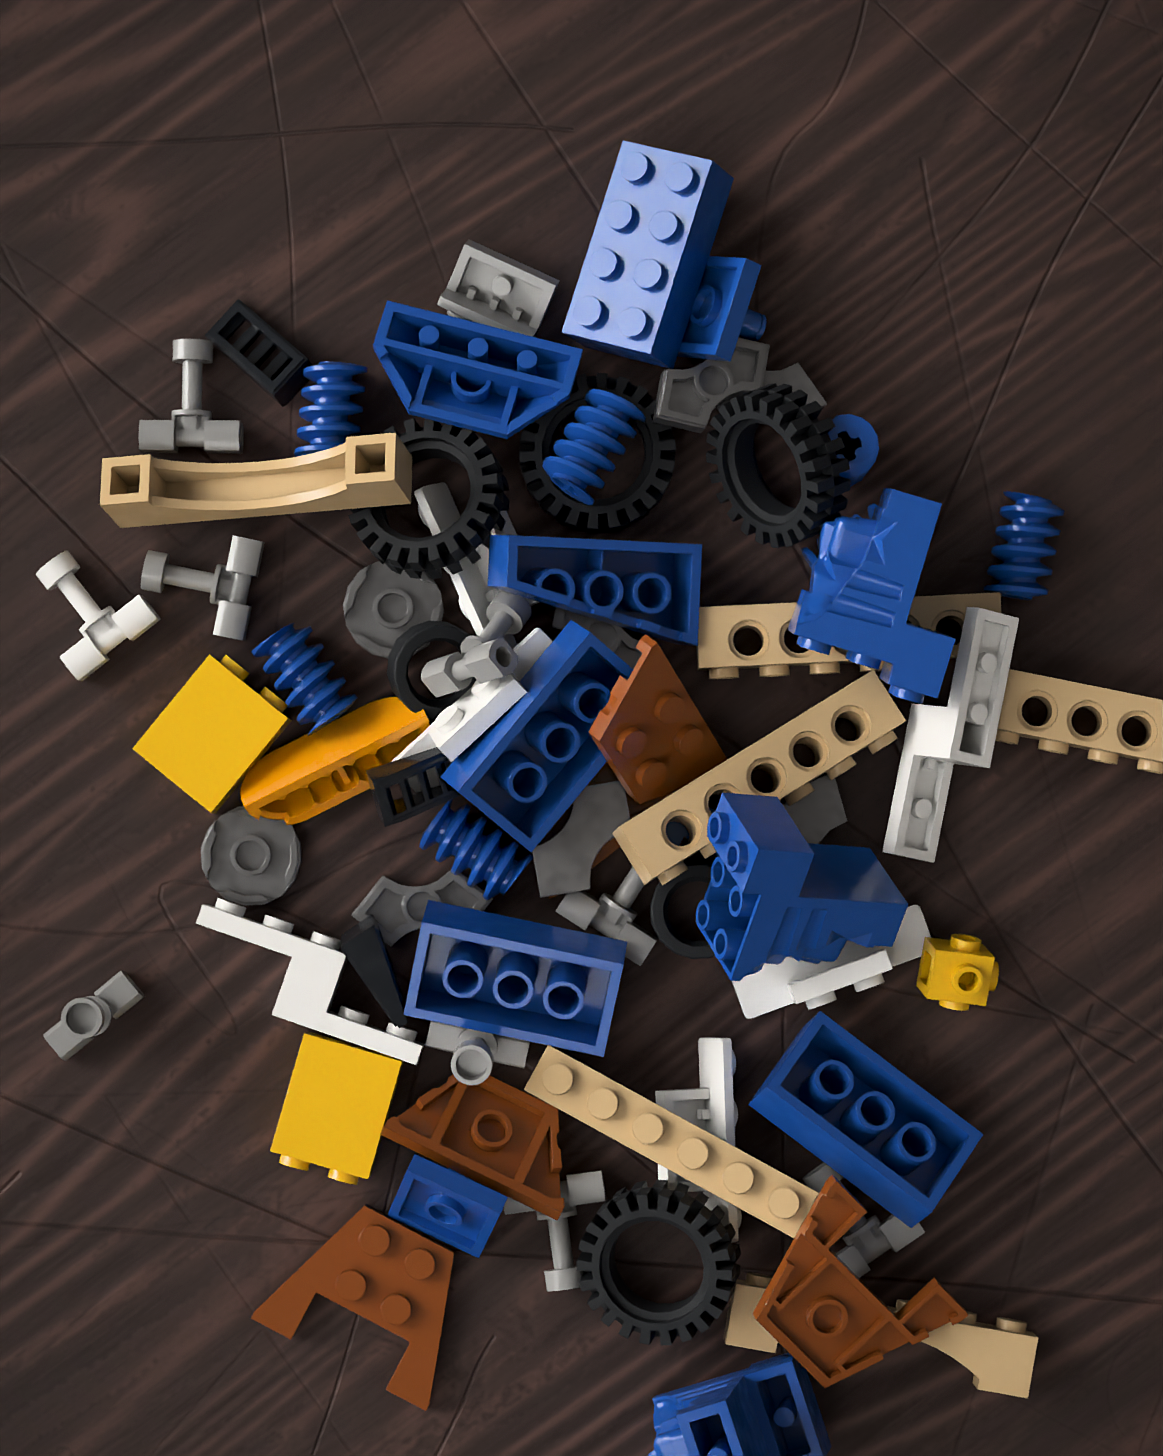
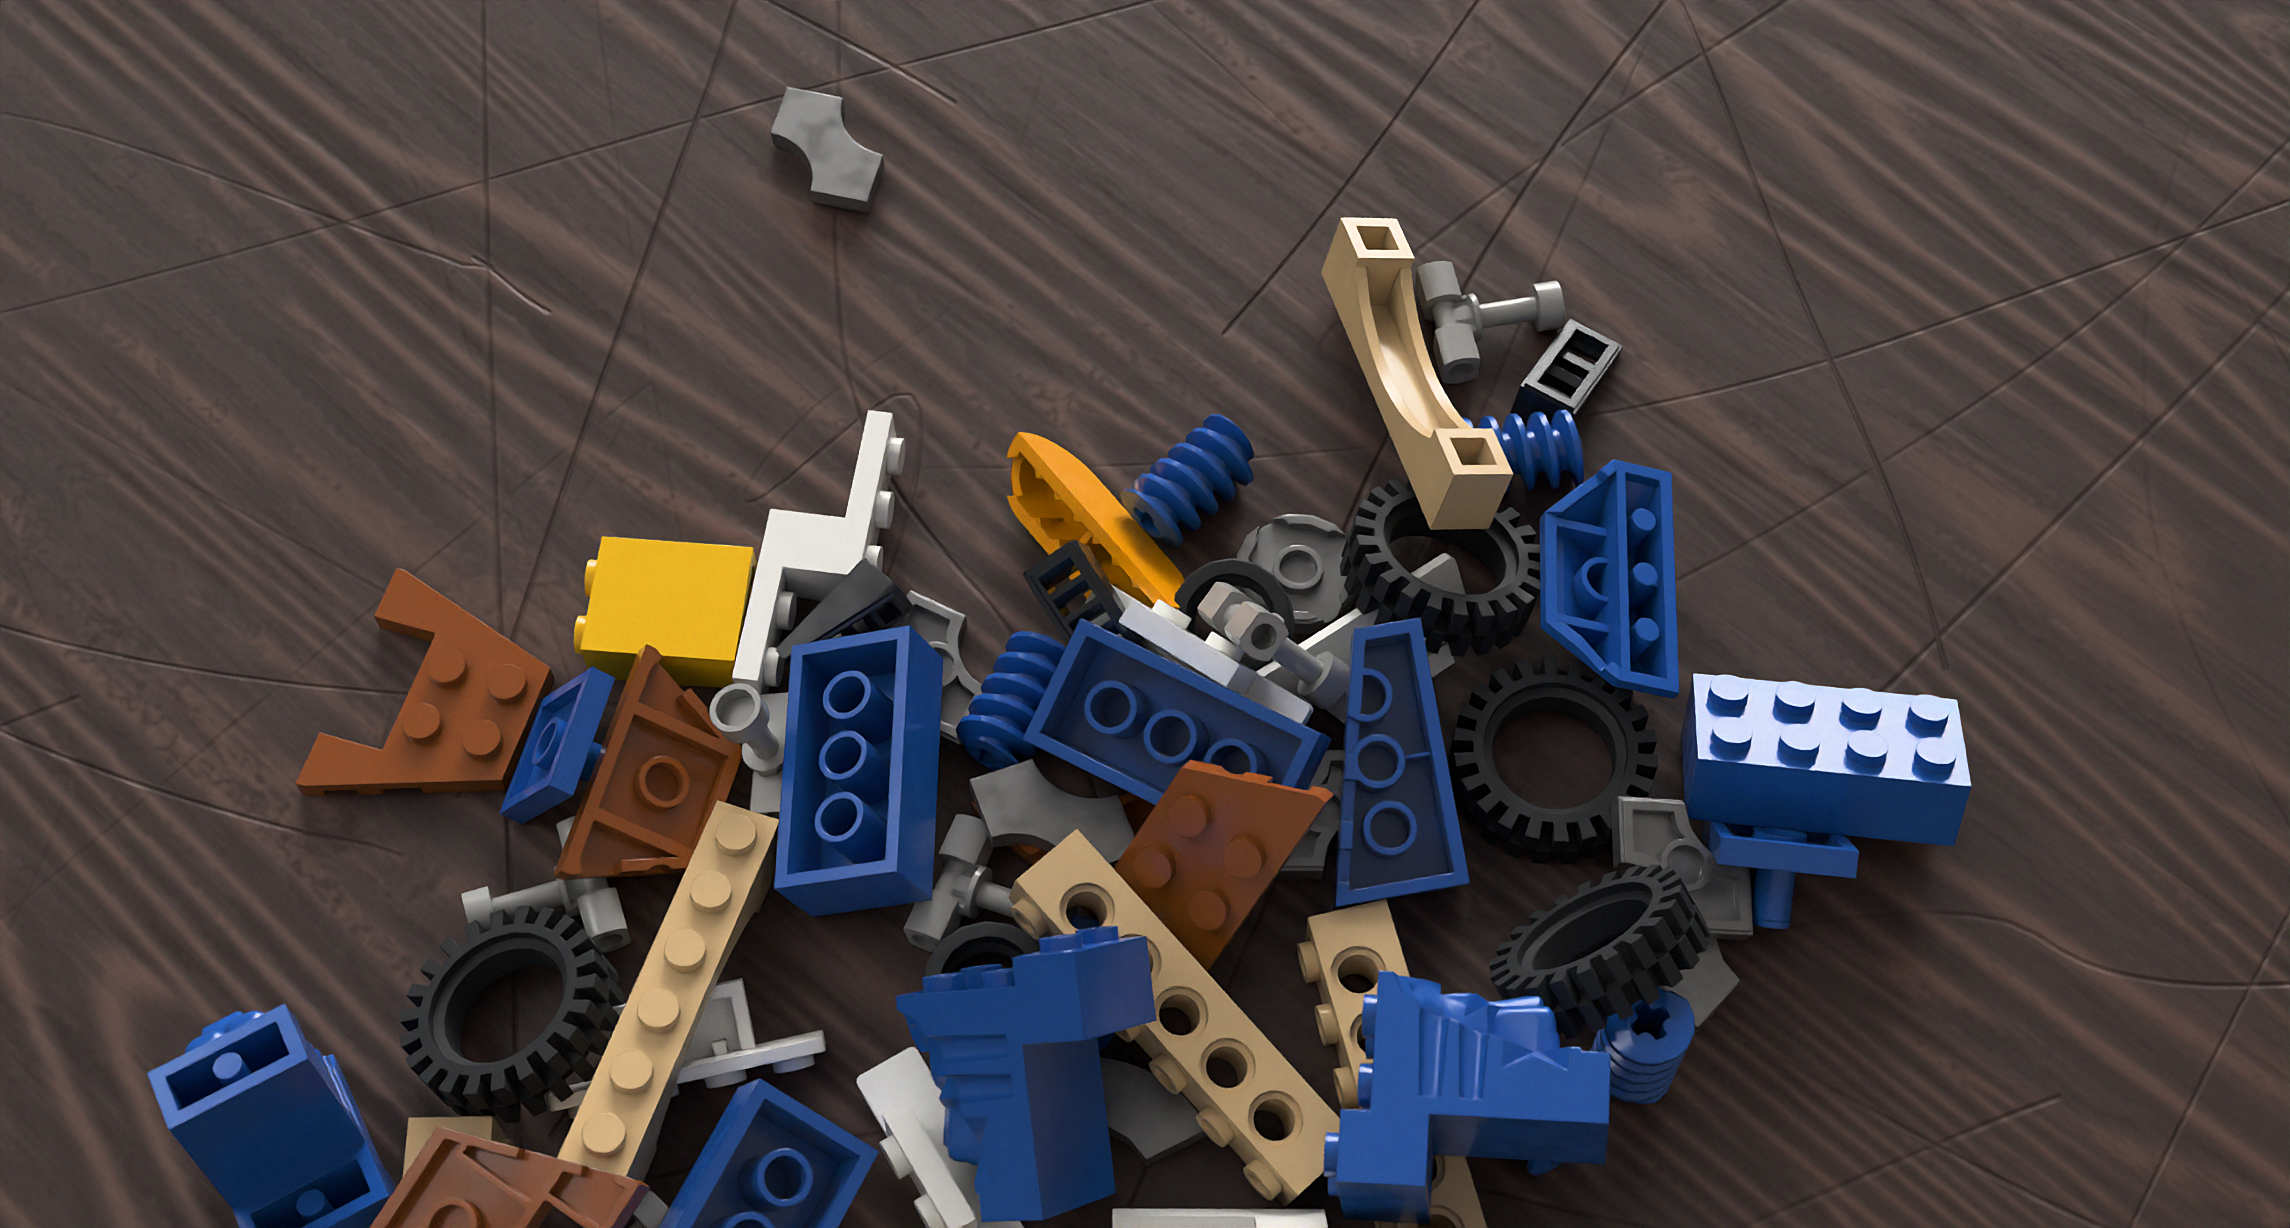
camera: 80 degrees right, 25 degrees down
white bar [36,550,161,681] -> none
light grey bar [43,970,144,1061] -> none
yellow brick [132,654,292,814] -> none
light grey bar [141,536,265,641] -> none
flat silver tile [201,806,302,906] -> none
light grey bracket [437,239,560,337] -> none
blue piece [542,389,646,505] -> none

